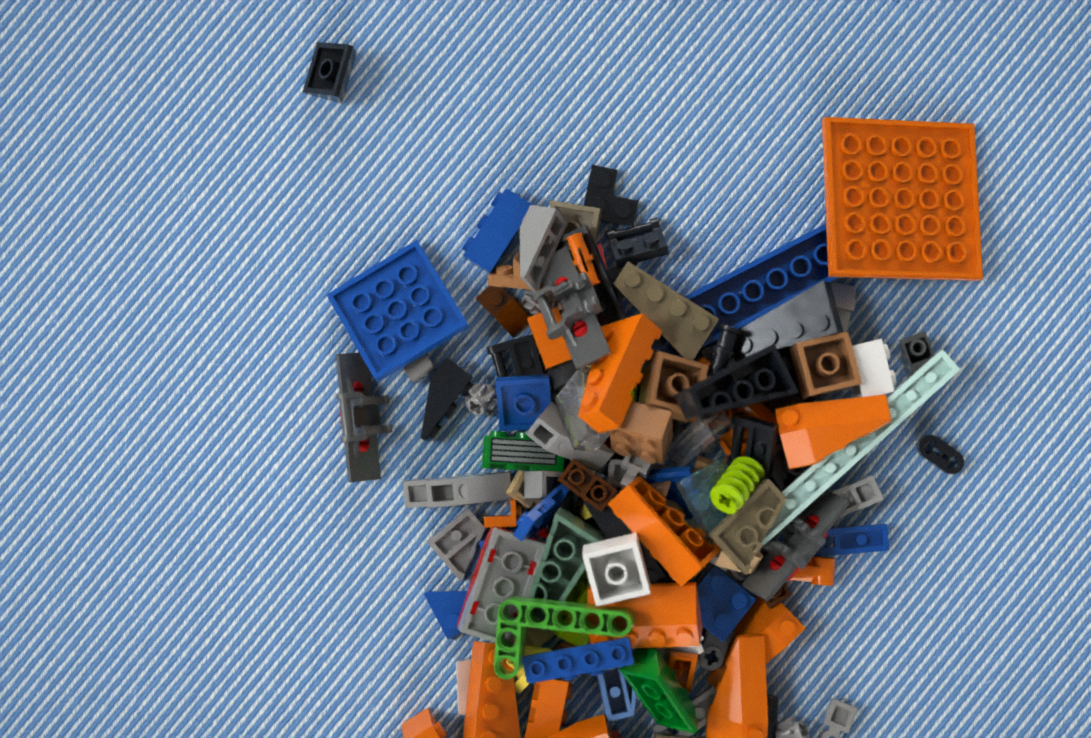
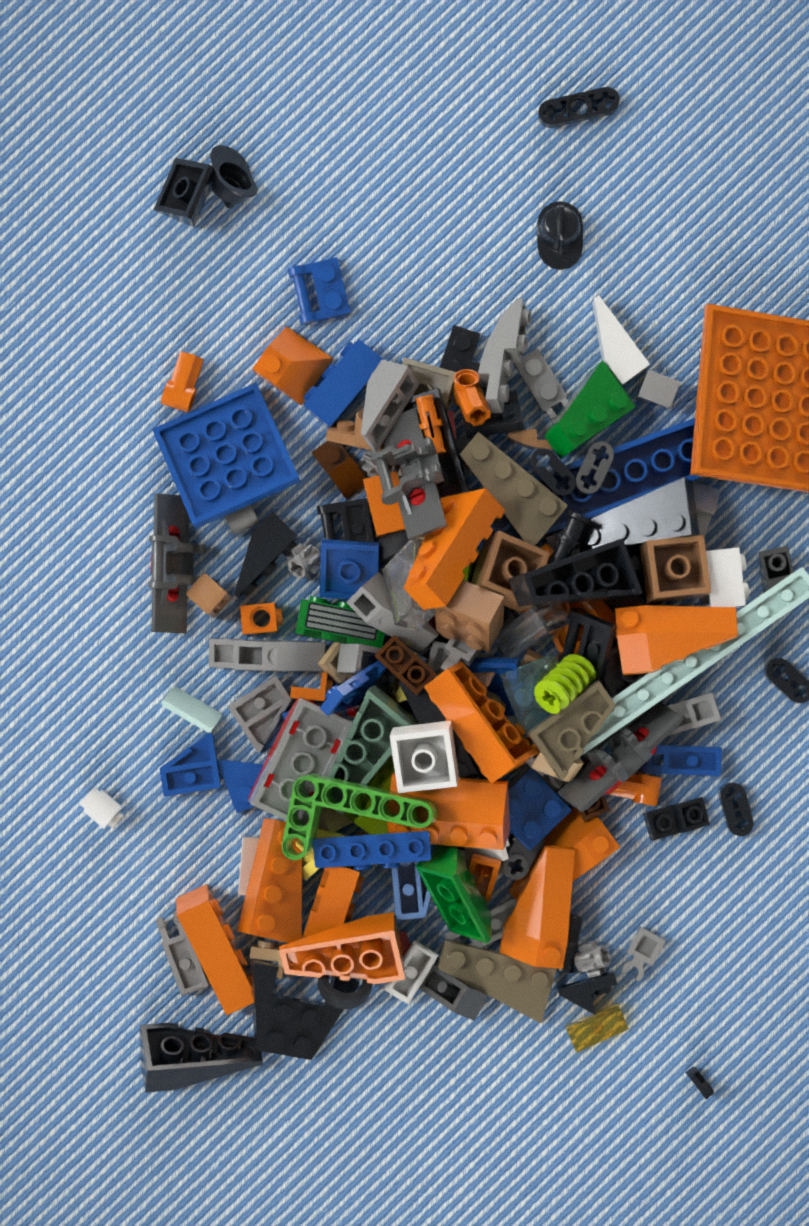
camera: 10 degrees right, 0 degrees up
none -> white brick [80,787,124,829]
none -> blue wing [159,733,222,797]
none -> orange piece [161,351,204,413]
none -> light aqua slope [161,687,222,733]
none -> medium nougat slope [186,573,232,618]
none -> black piece [210,145,258,209]
none -> orange brick [240,603,283,635]
none -> orange slope [252,326,333,405]
none -> blue plate [287,257,351,325]
none -> orange piece [454,369,491,426]
none -> light grey slope [478,298,531,413]
none -> medium nougat slope [507,429,555,453]
none -> light grey hinge [513,349,568,423]
none -> black beam [530,448,576,497]
none -> black piece [537,201,583,270]
none -> green wedge [544,360,636,460]
none -> dark grey beam [575,441,614,495]
none -> white slope [592,295,650,386]
none -> light grey panel [636,369,680,408]
none -> black slope [643,797,710,841]
none -> black beam [719,782,754,836]

